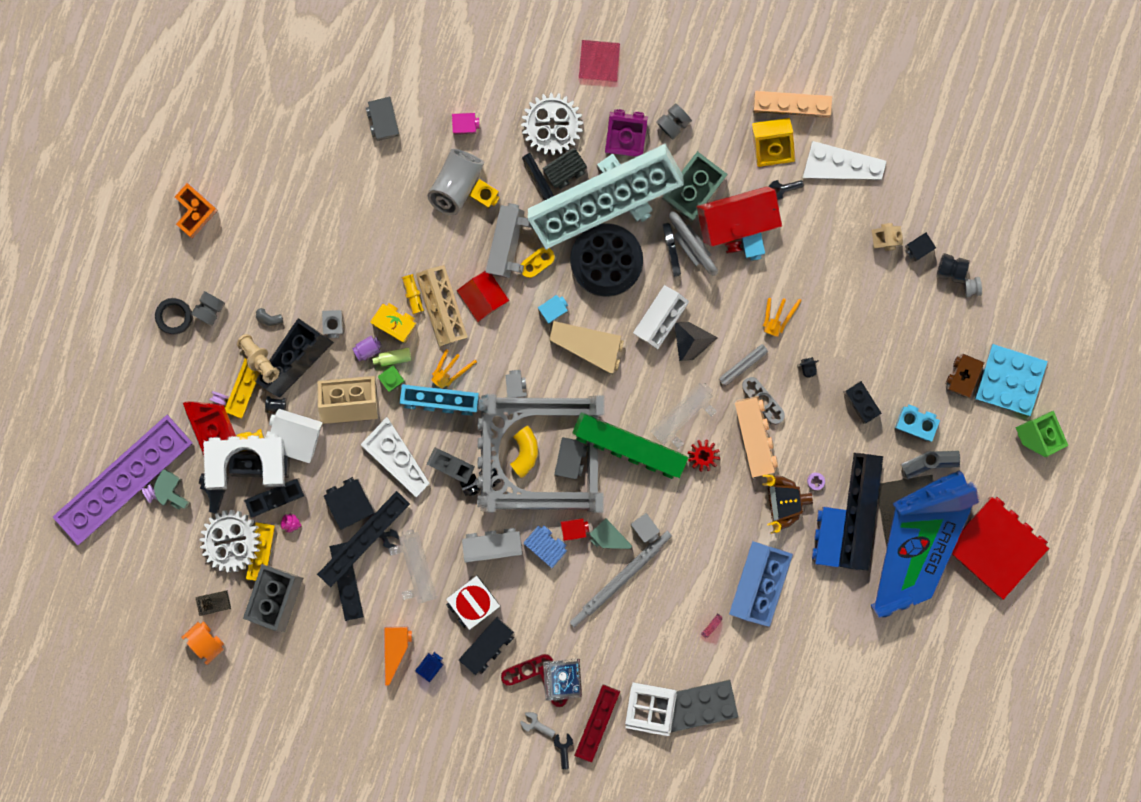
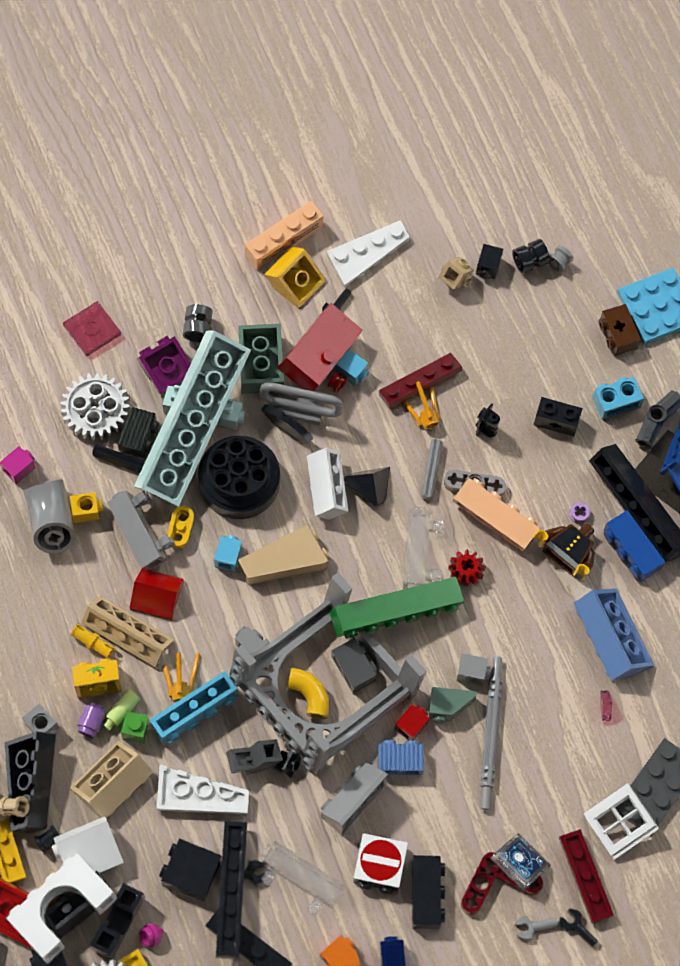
camera: 45 degrees left, 20 degrees down
none -> dark red plate [378,353,462,409]

